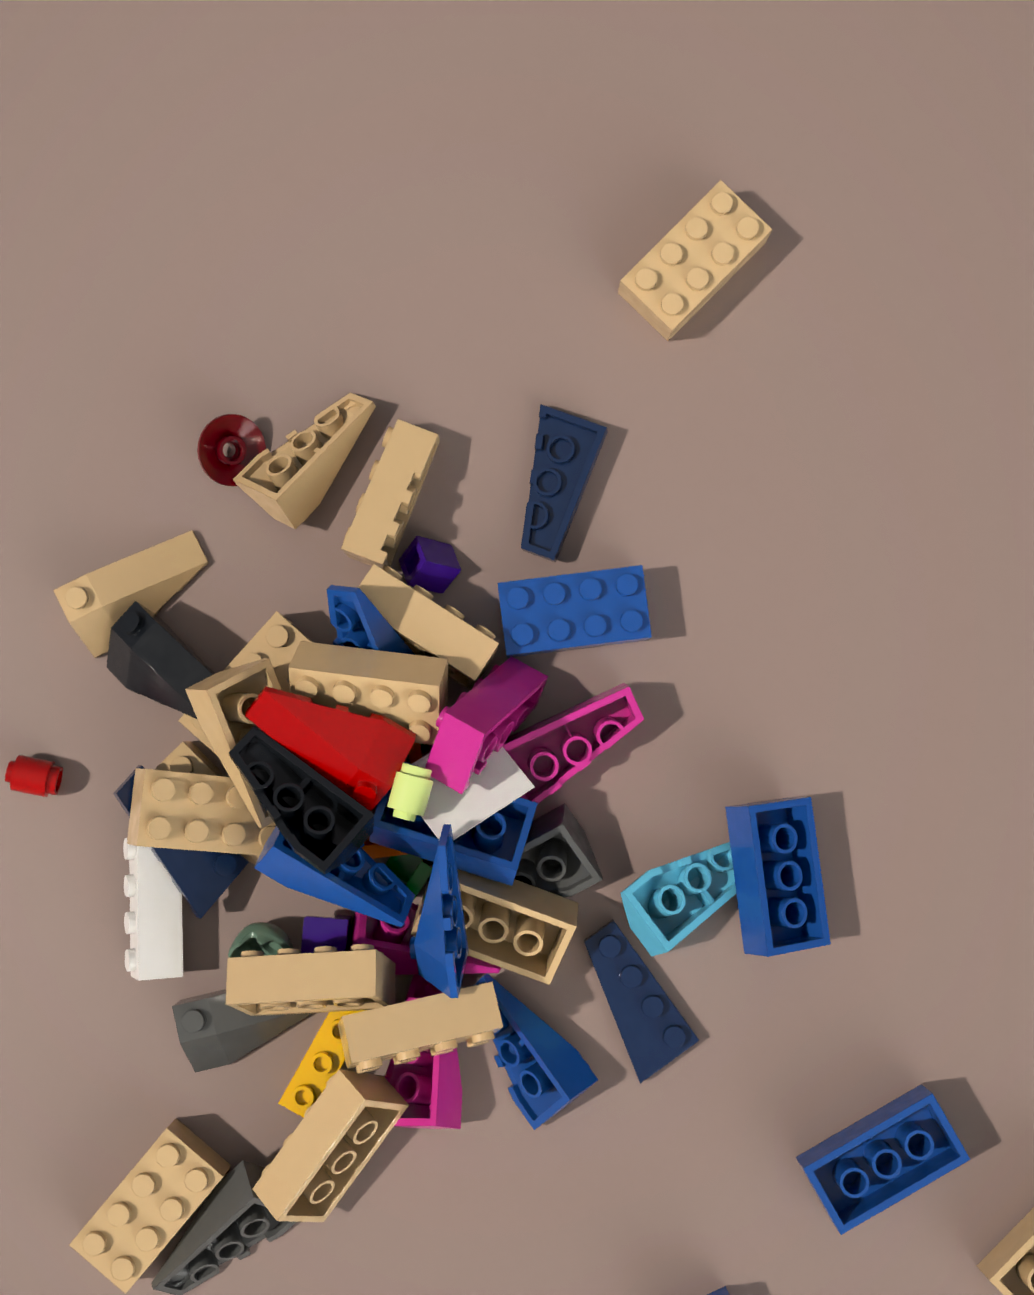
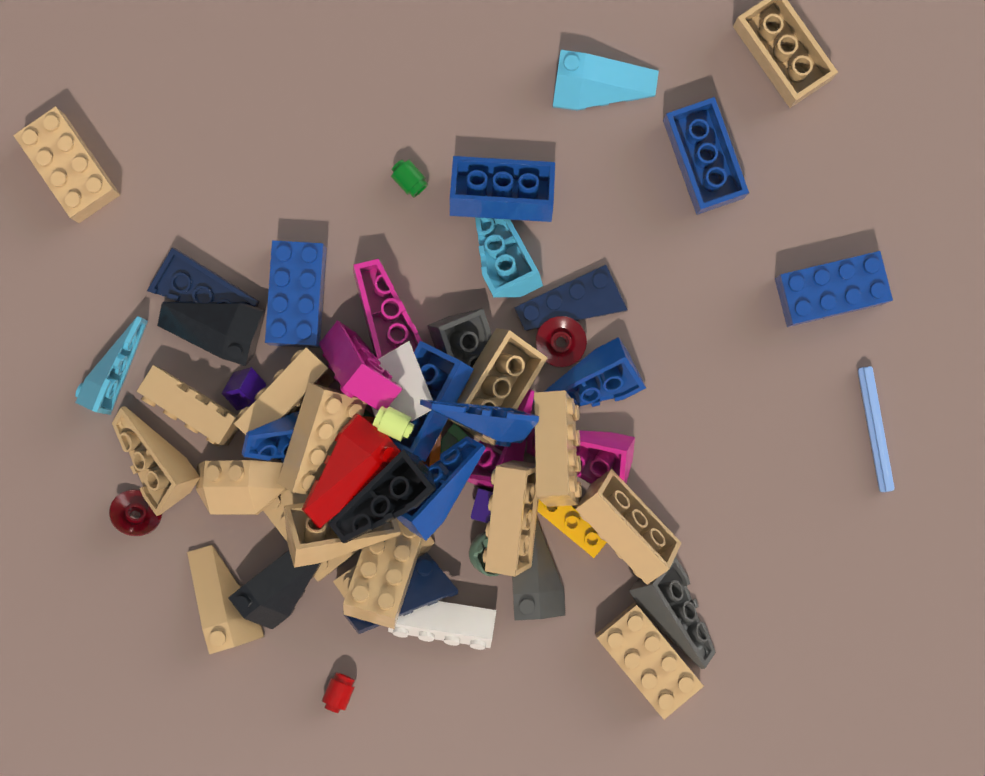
camera: 75 degrees left, 0 degrees up
none -> medium azure wedge [75,316,148,415]
none -> black wedge [157,302,265,366]
none -> tan wedge [196,460,287,515]
none -> green brick [391,159,428,198]
none -> dark red dish [536,316,587,367]
none -> medium azure wedge [553,50,659,111]

